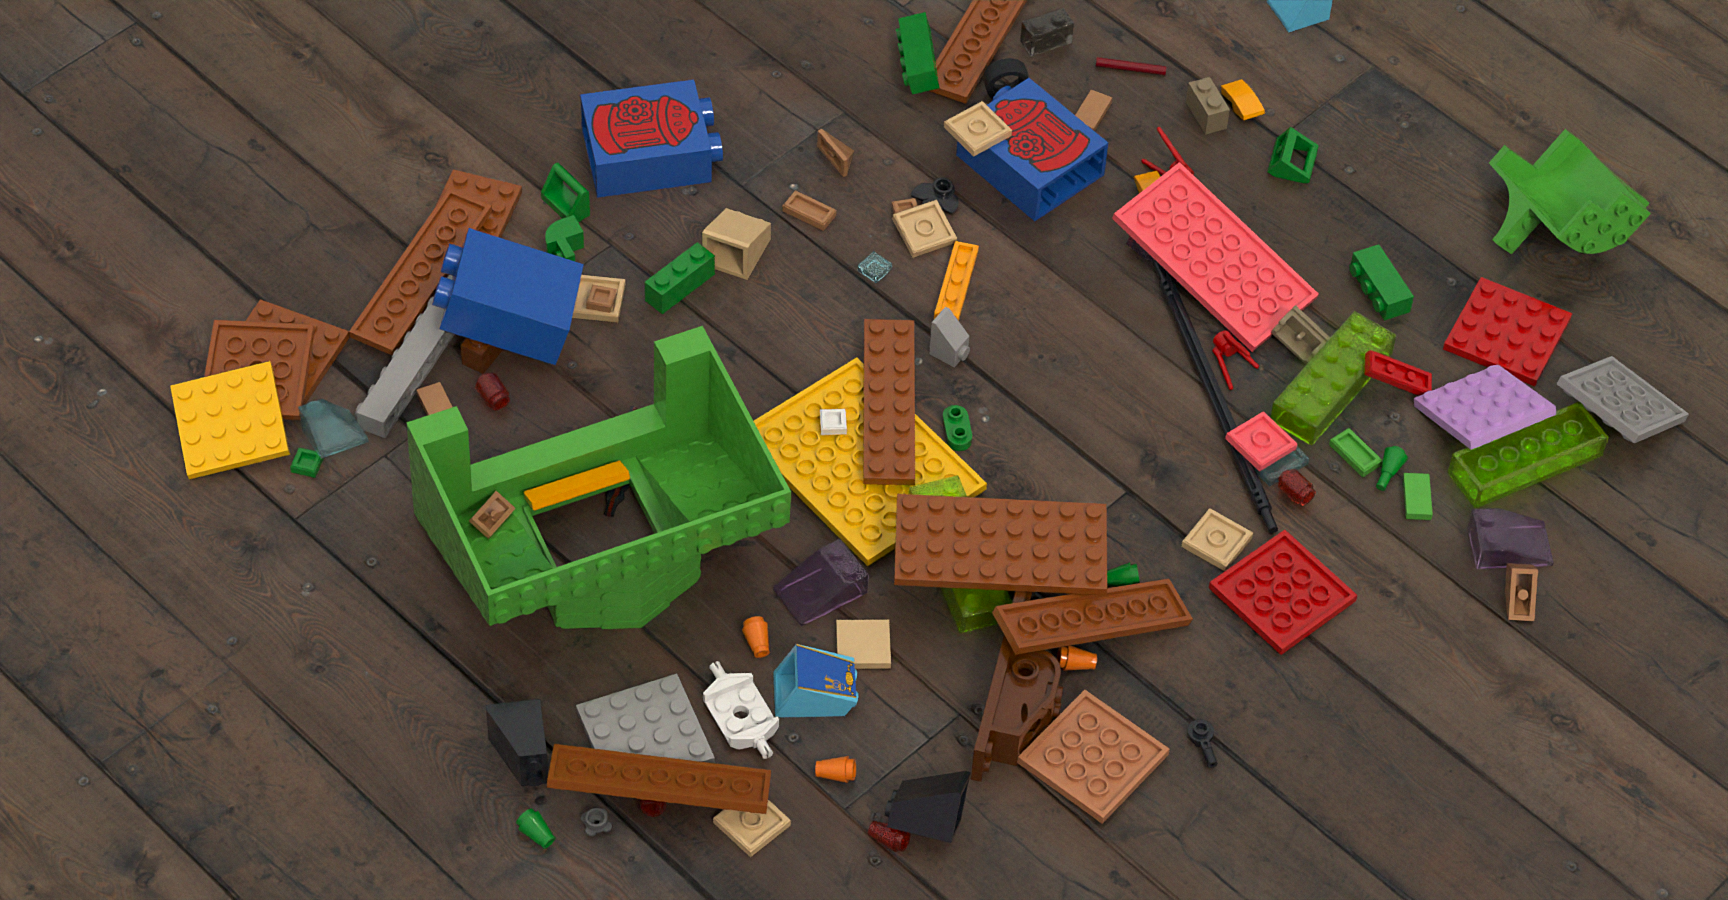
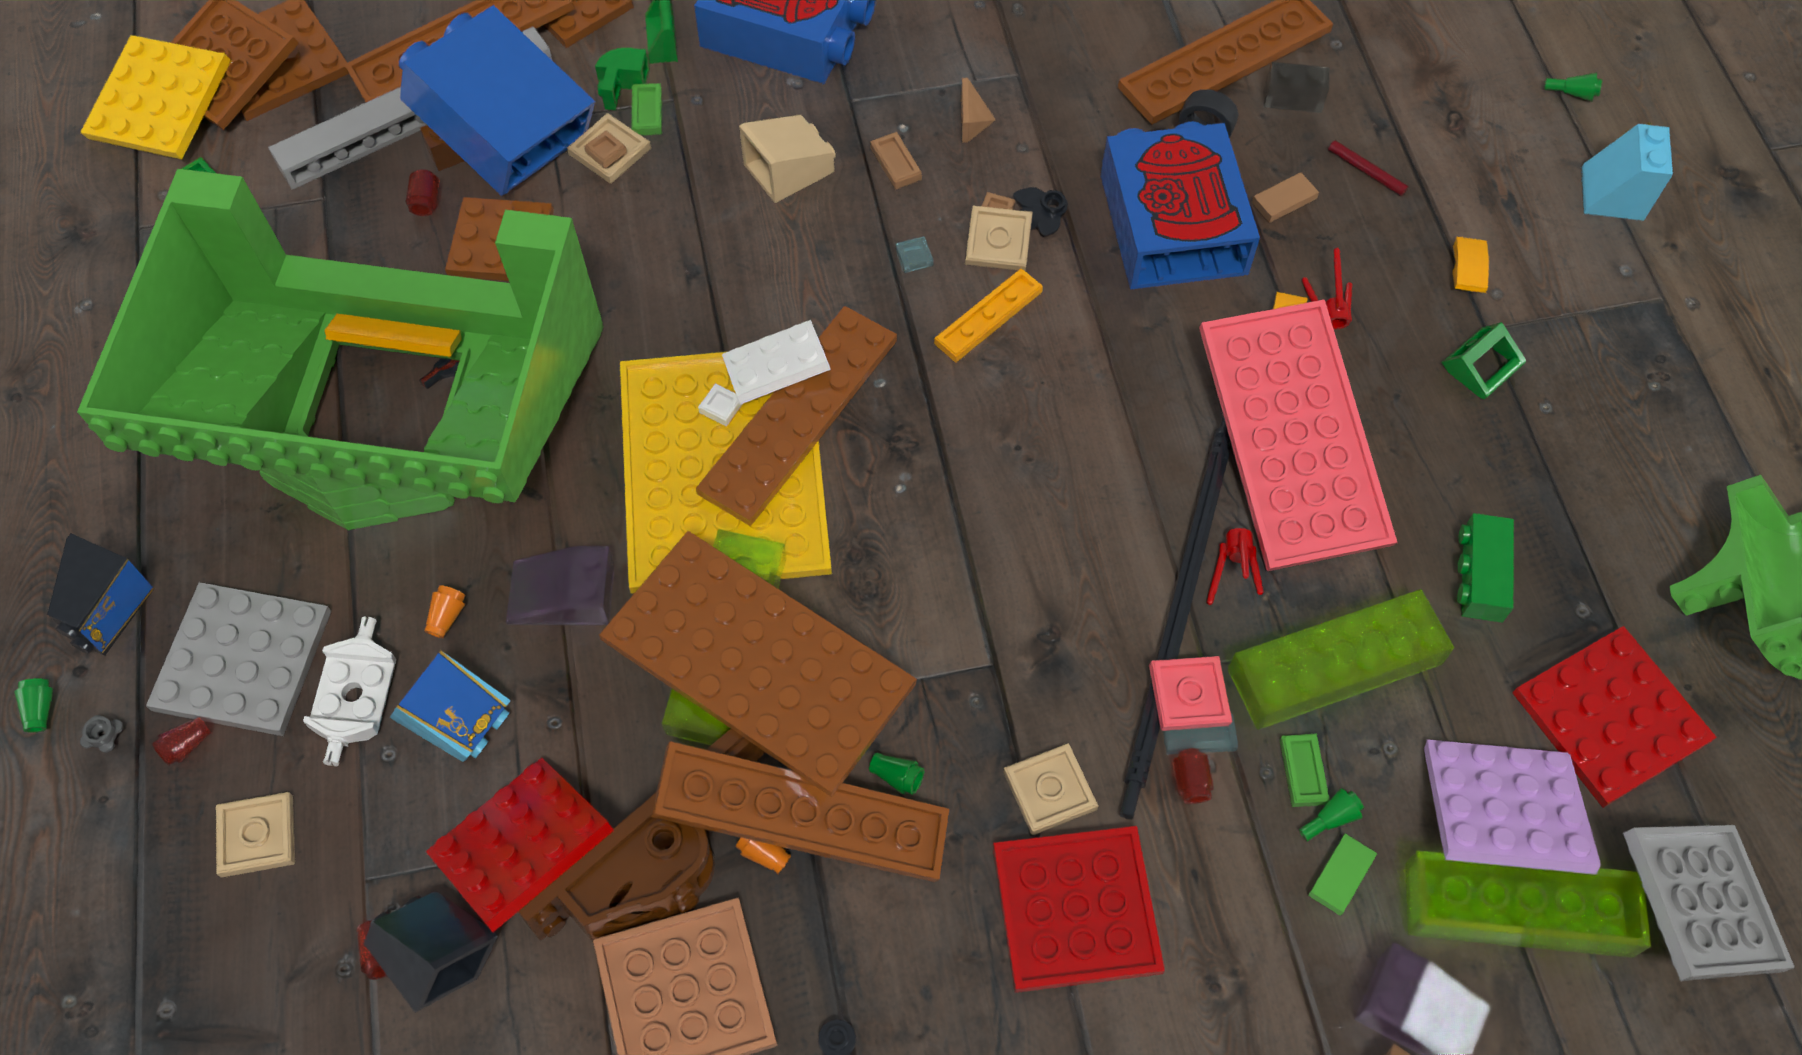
camera: 35 degrees right, 10 degrees up
clear light blue slope [298,399,369,458] -> none
medium nougat tile [416,382,452,416] -> none
medium nougat slope [469,491,516,539] -> none
dark orange plate [547,744,771,814] -> none
green brick [645,242,715,314] -> none
orange cone [815,756,856,783] -> none
tan tile [836,620,891,669] -> none
green brick [896,12,940,95] -> none
light grey slope [929,307,970,368] -> none
green plate [942,405,972,451] -> none
tan tile [944,101,1012,157] -> none
dark tan brick [1186,77,1230,135] -> none
dark tan hinge [1271,305,1332,366] -> none
red tile [1365,350,1432,396] -> none
none -> red plate [426,757,614,932]
none -> dark orange plate [445,197,554,281]
none -> bright green tile [632,83,662,135]
none -> white plate [722,320,831,405]

